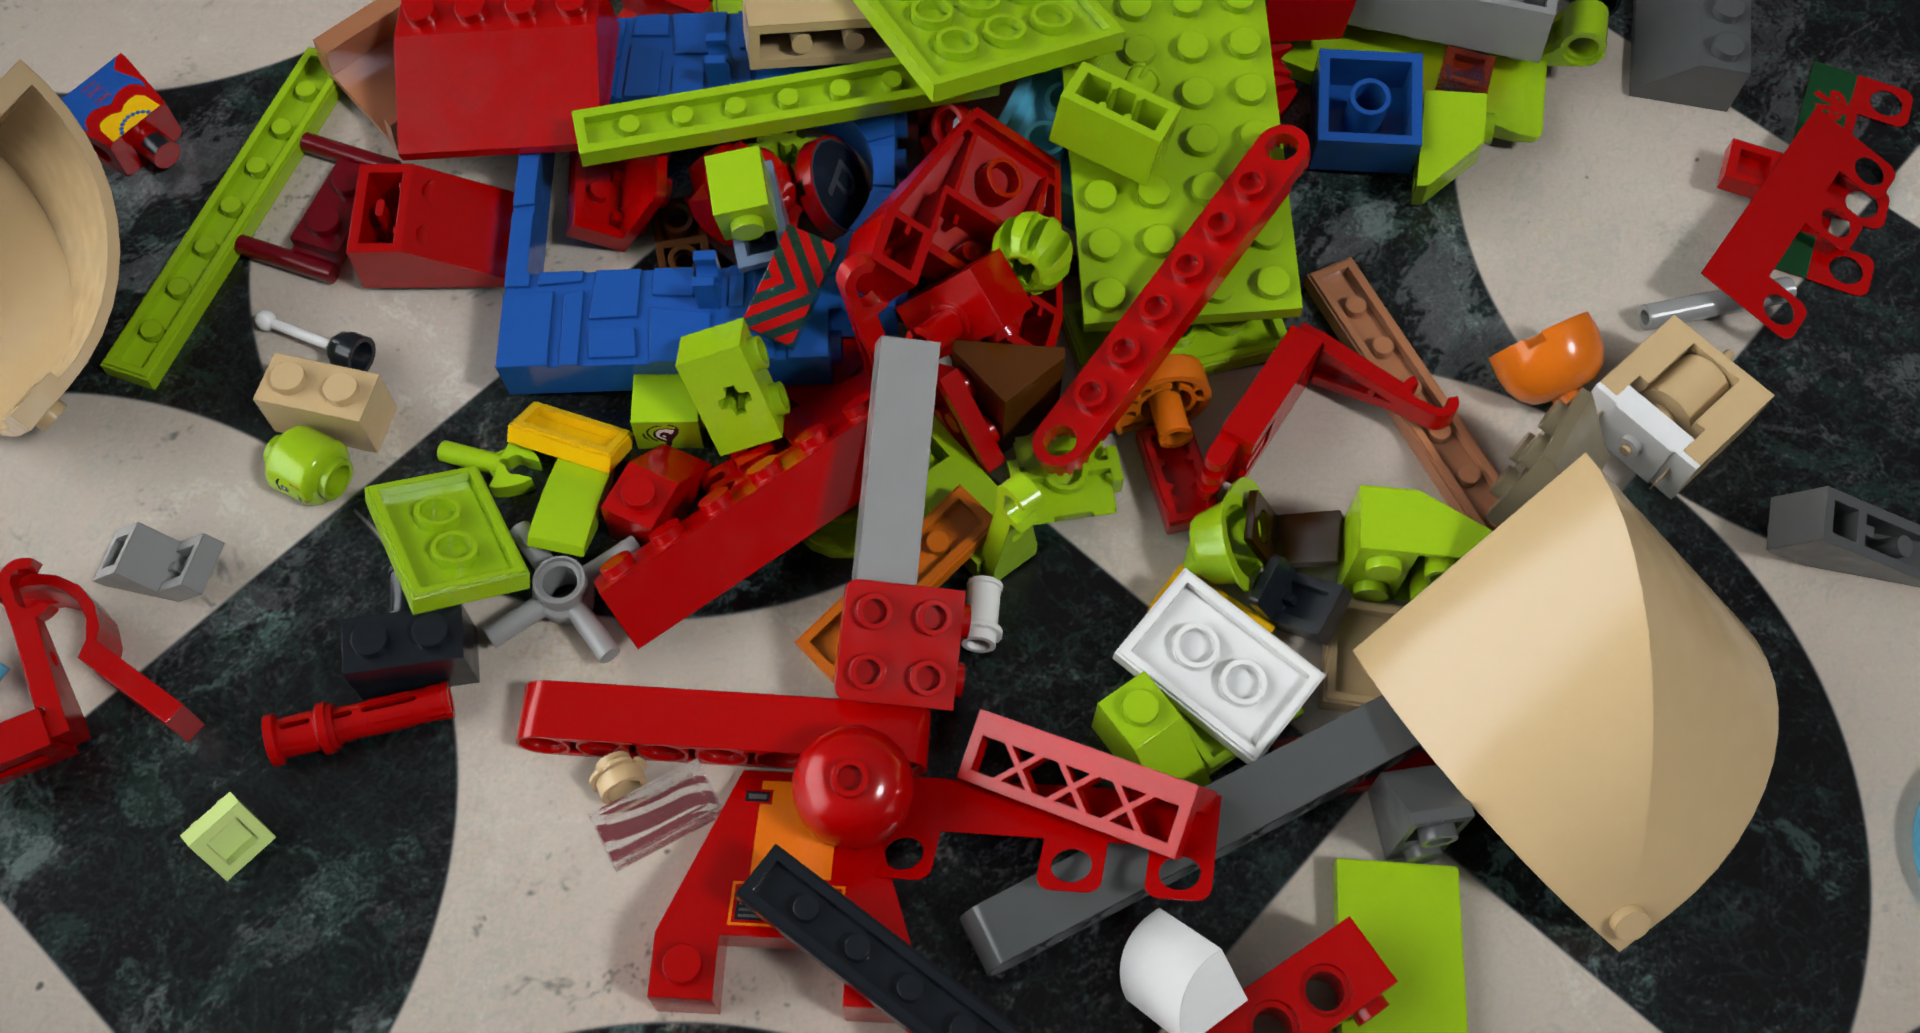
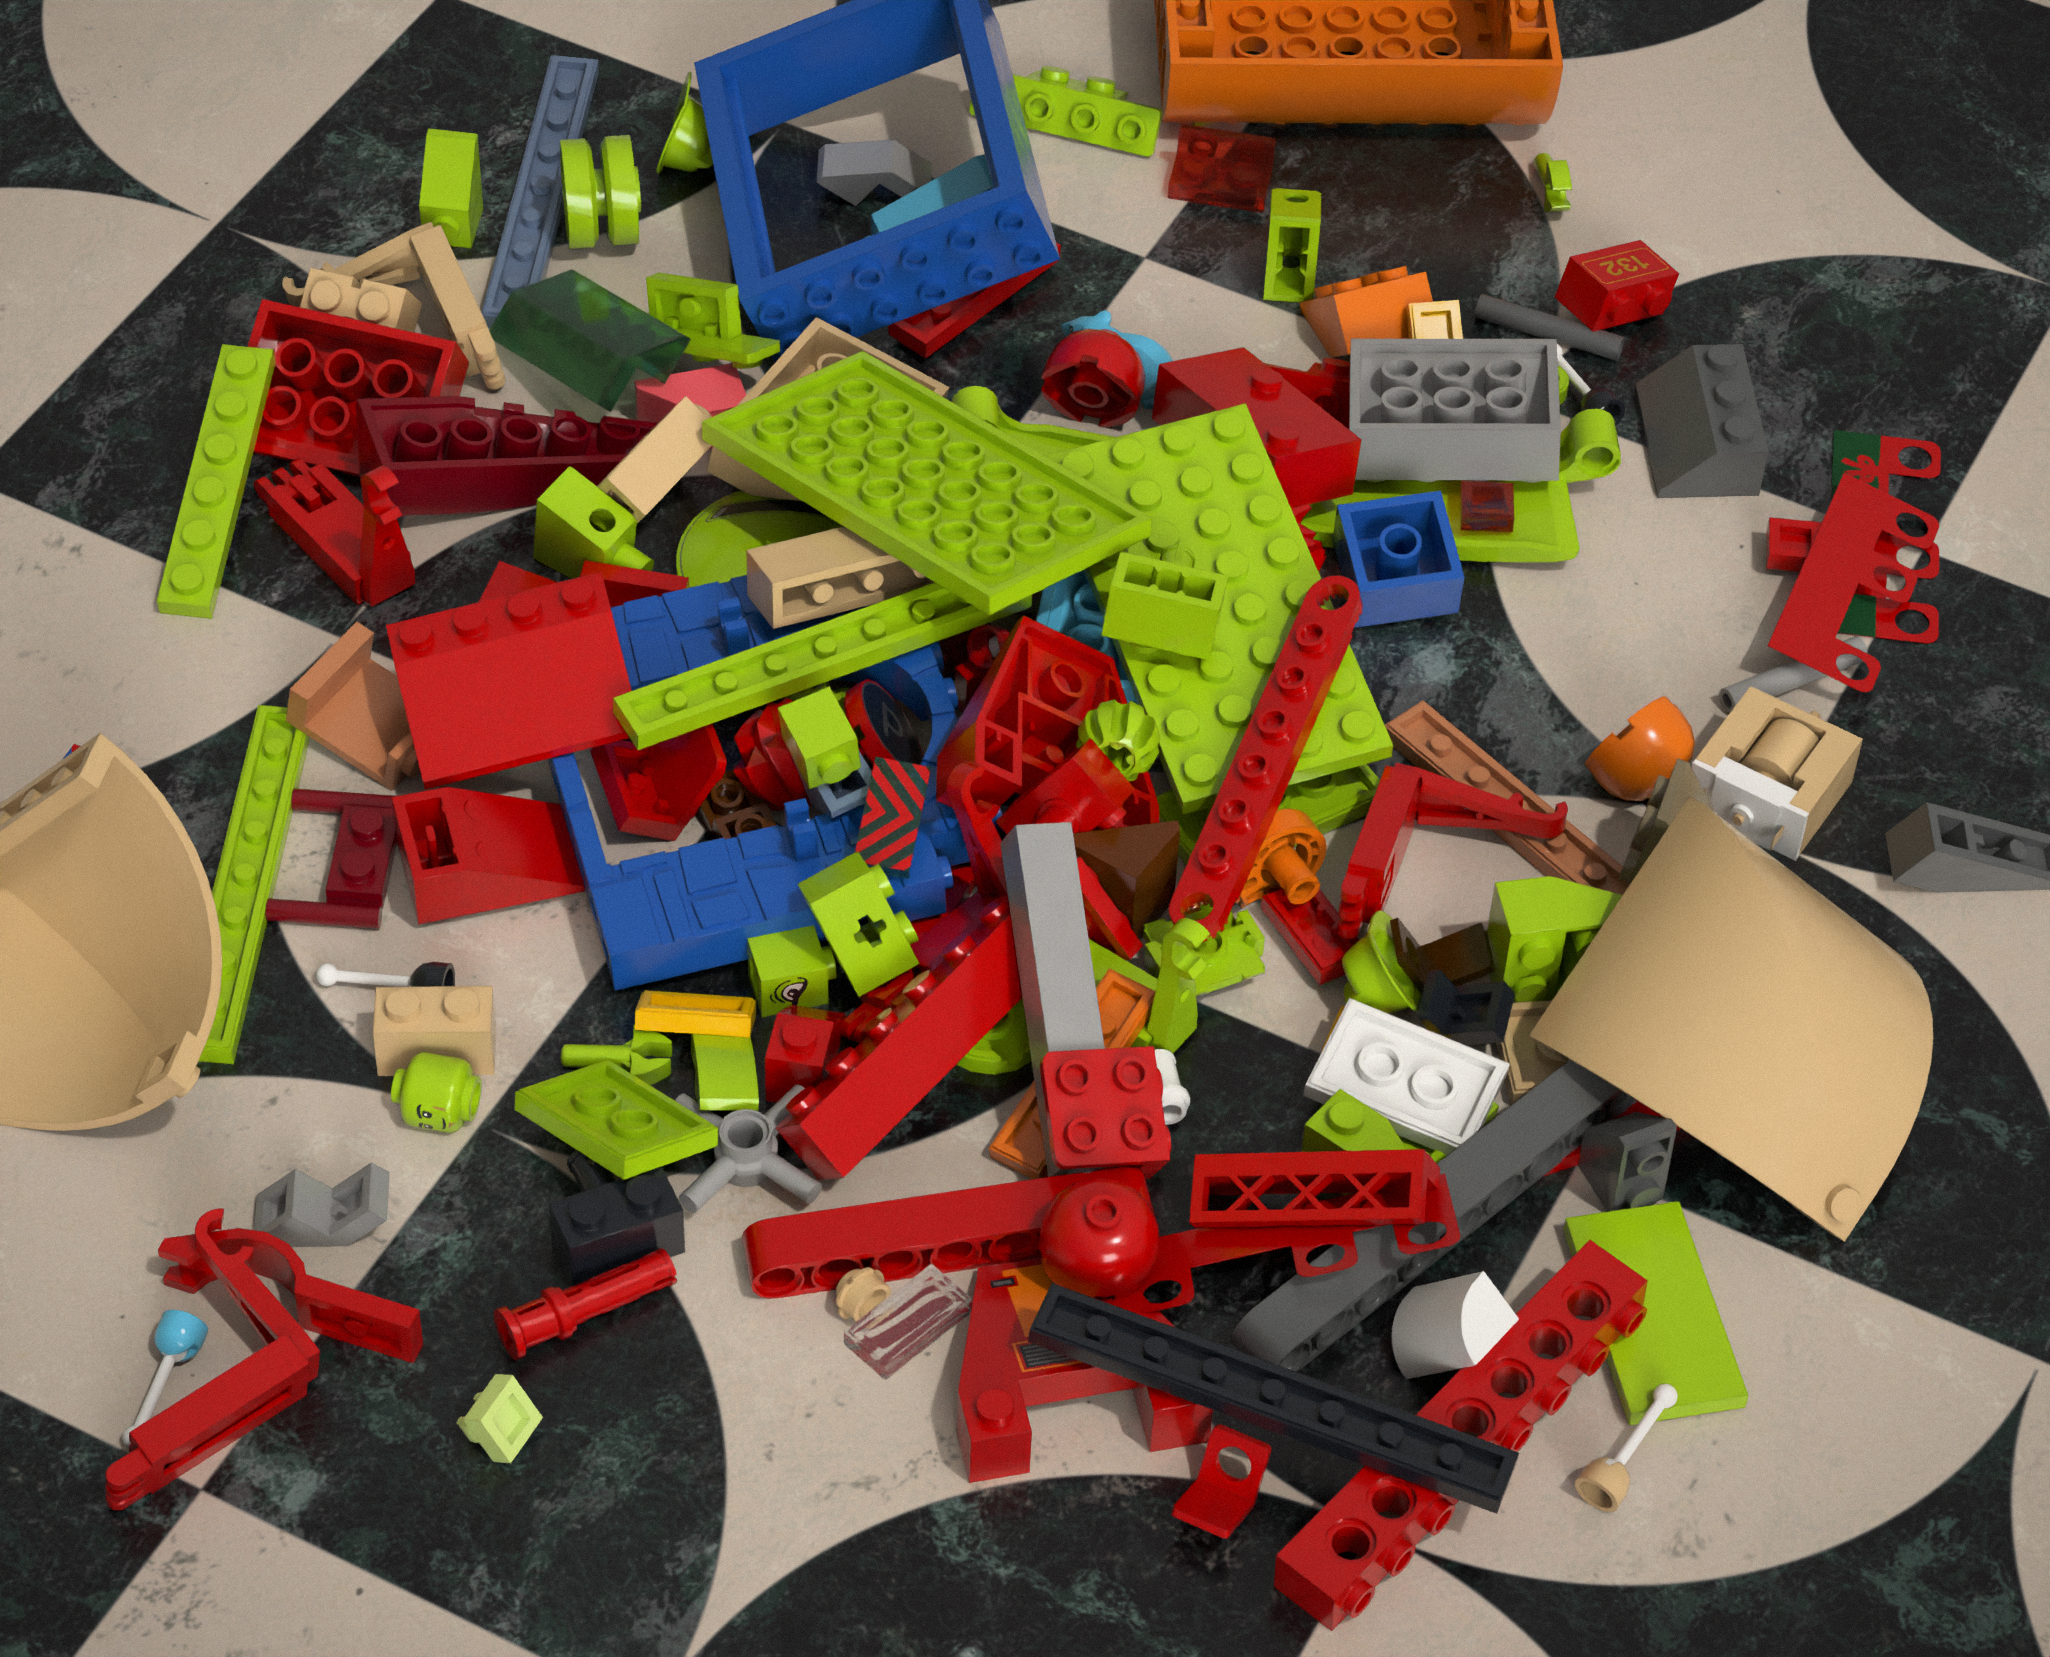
camera: 15 degrees left, 15 degrees down
lime slope [1411,90,1495,205] -> none

